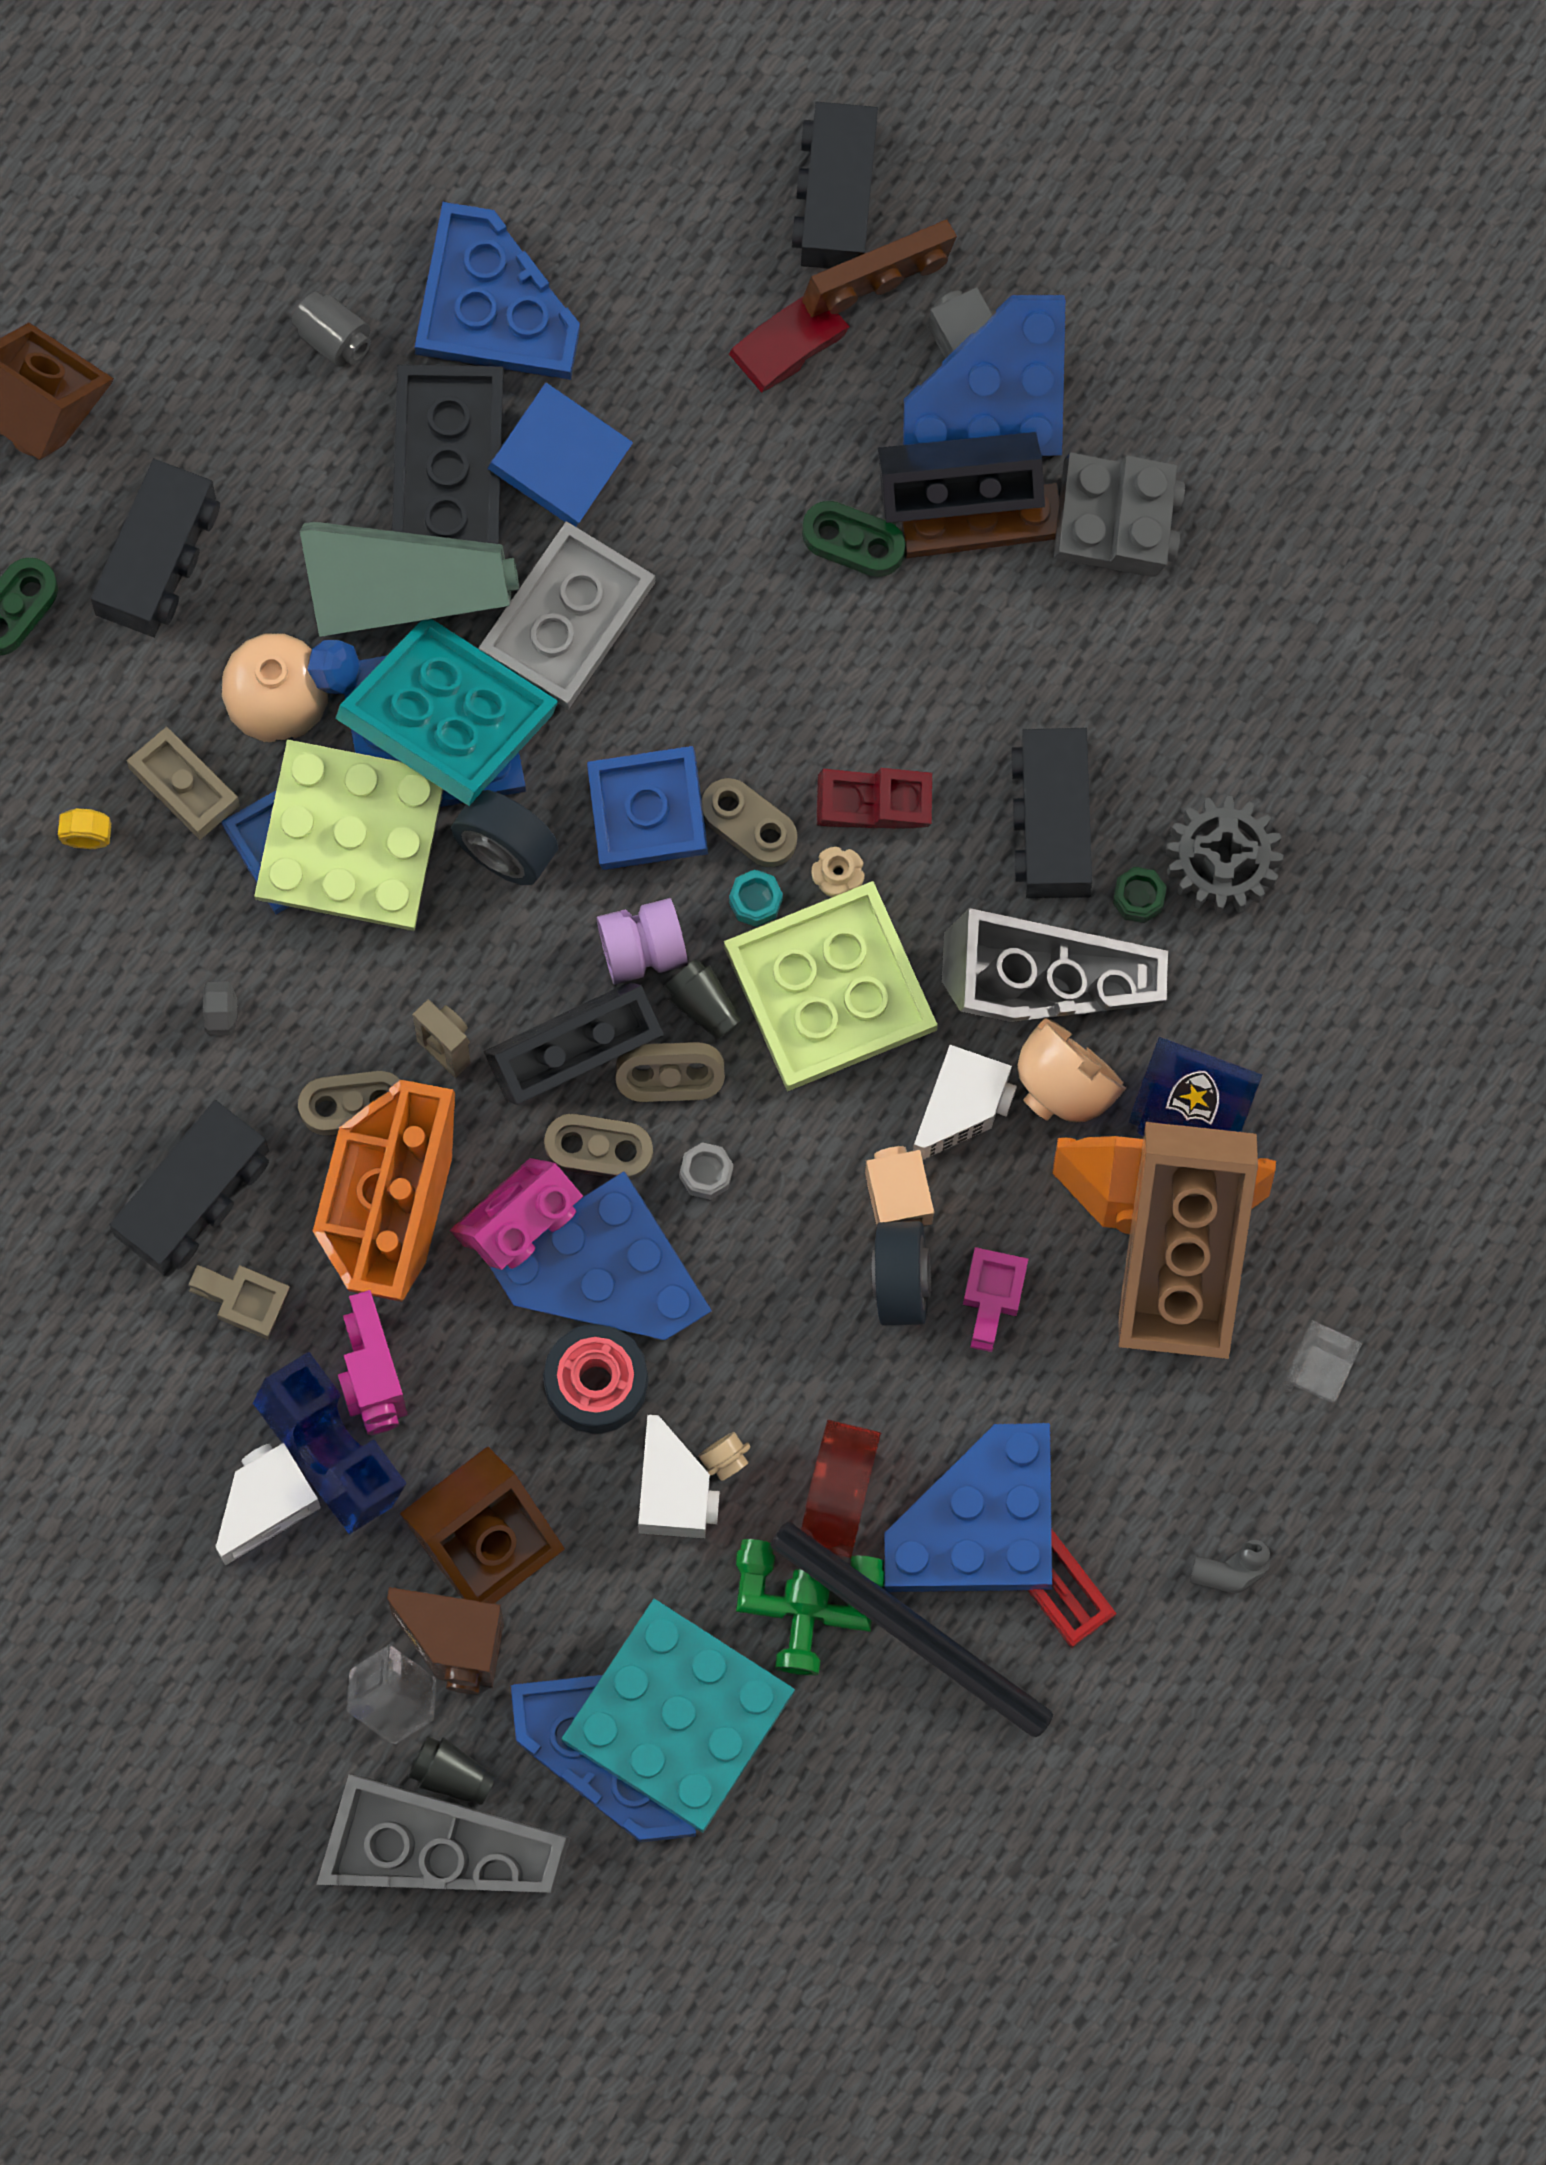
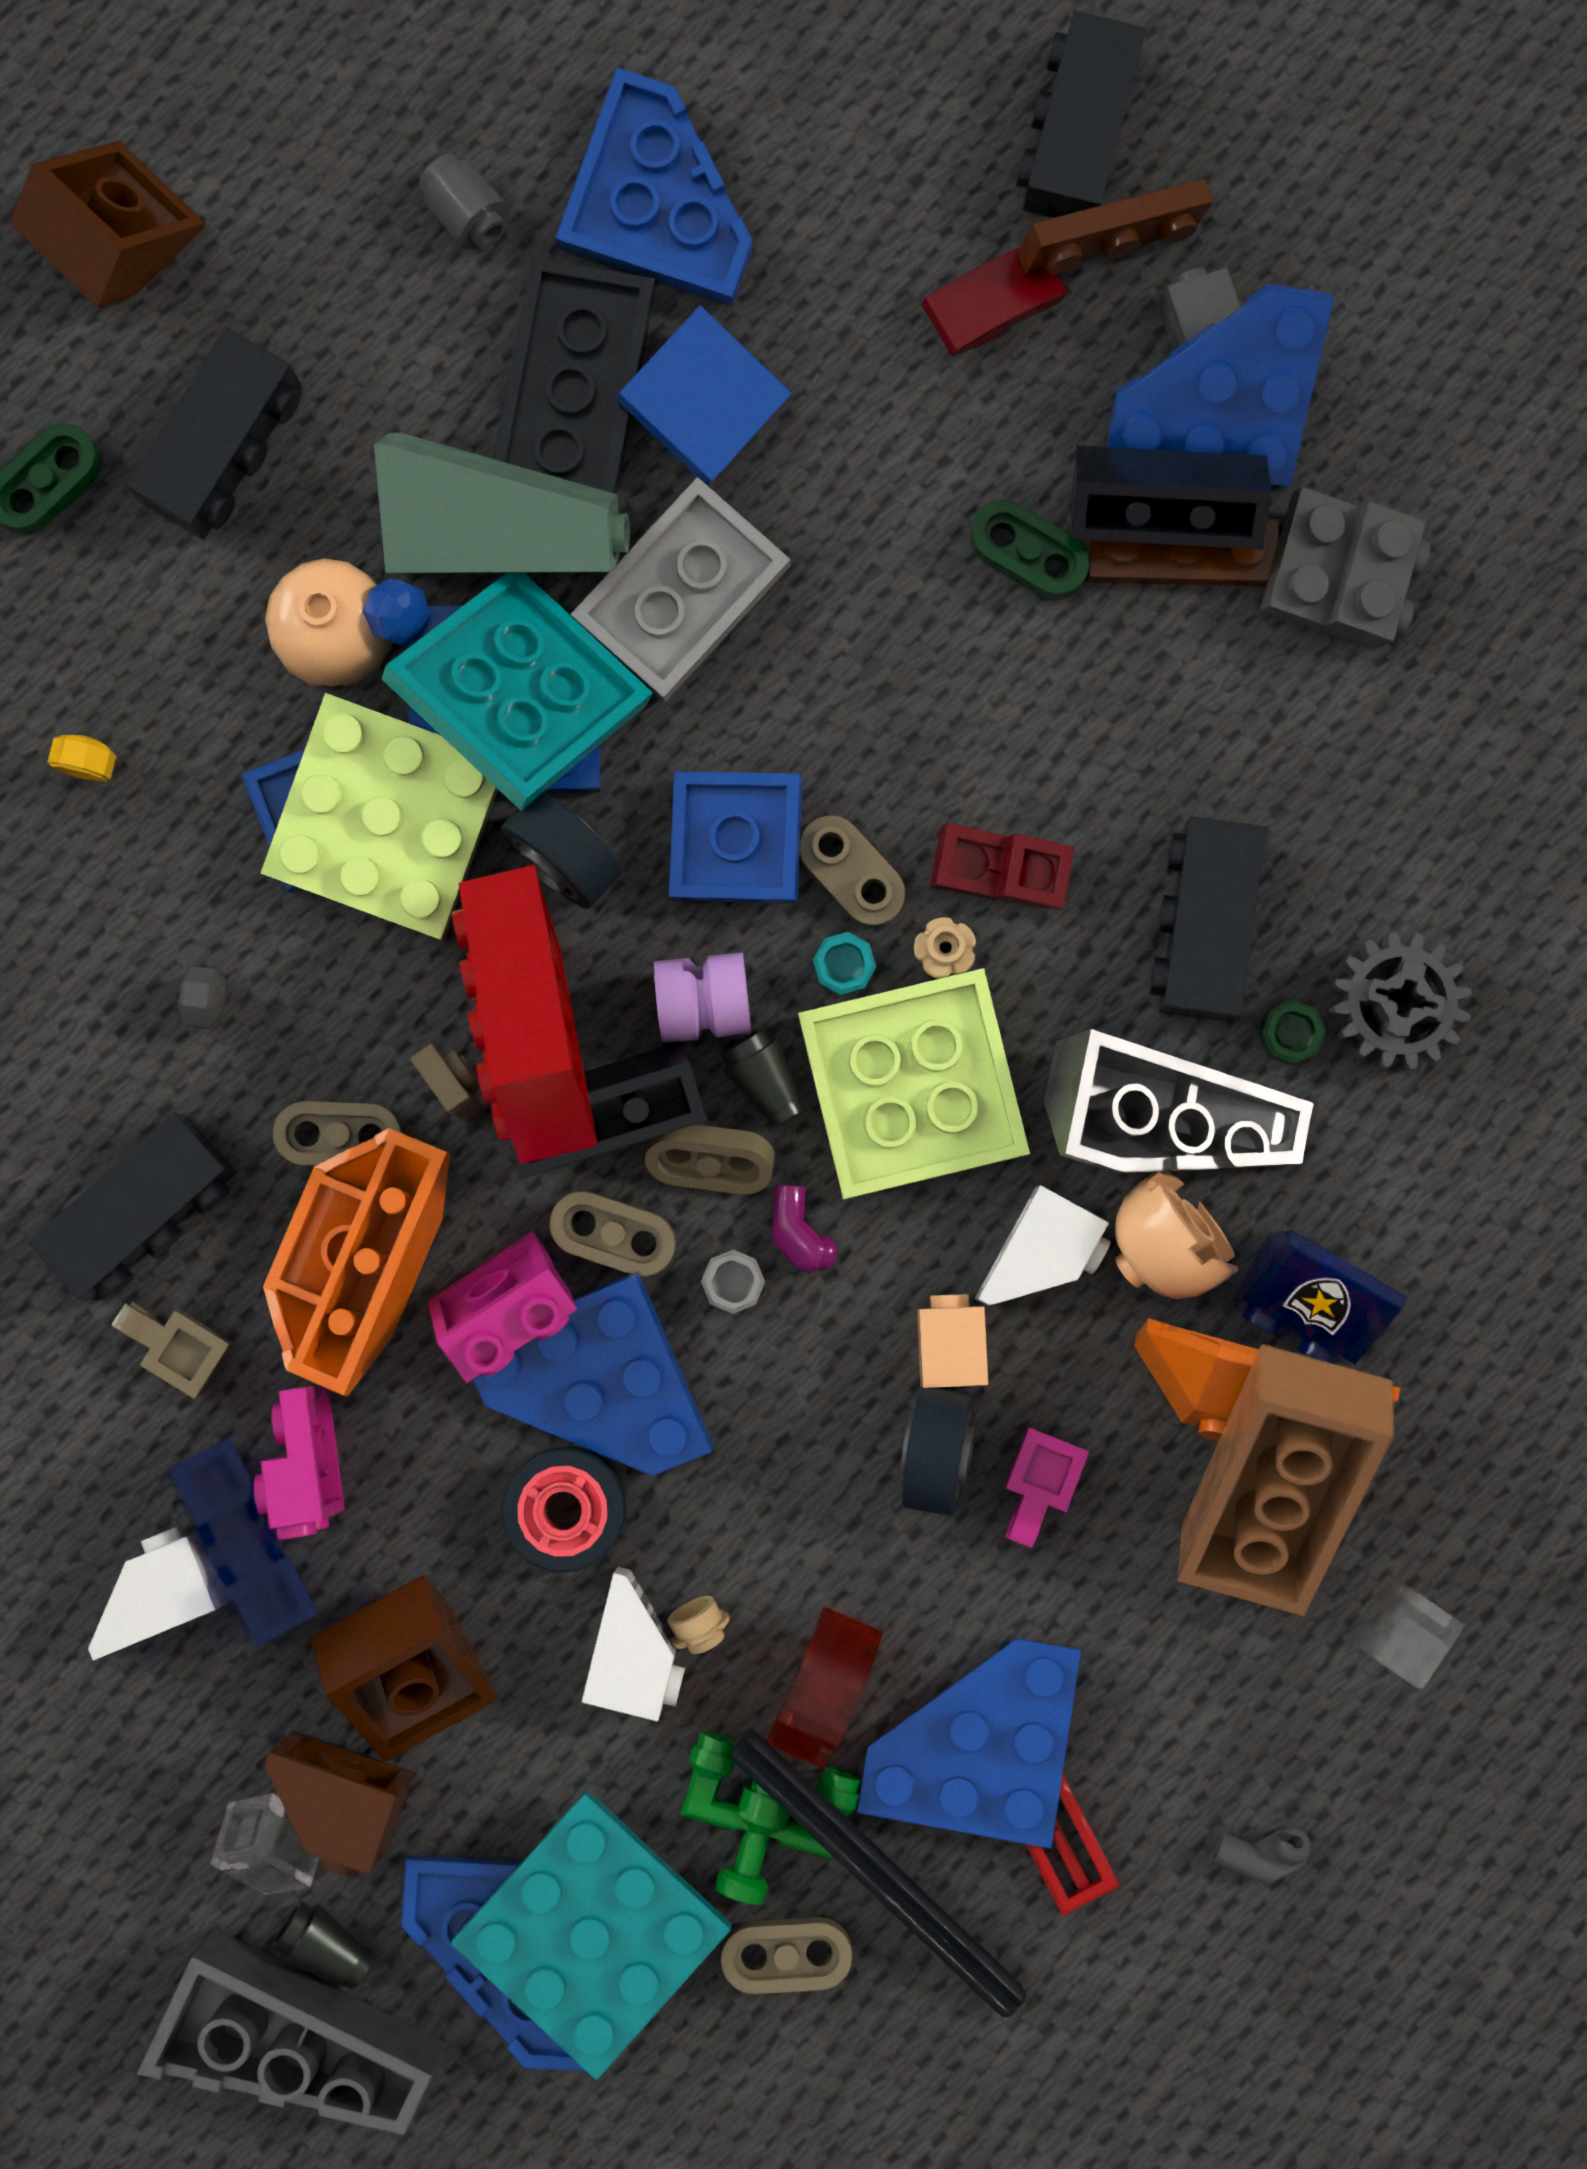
camera: 15 degrees right, 10 degrees up
dark tan plate [126,727,240,840] -> none
none -> red brick [452,865,598,1164]
none -> dark tan plate [721,1917,852,1994]
none -> magenta arm [772,1185,837,1273]

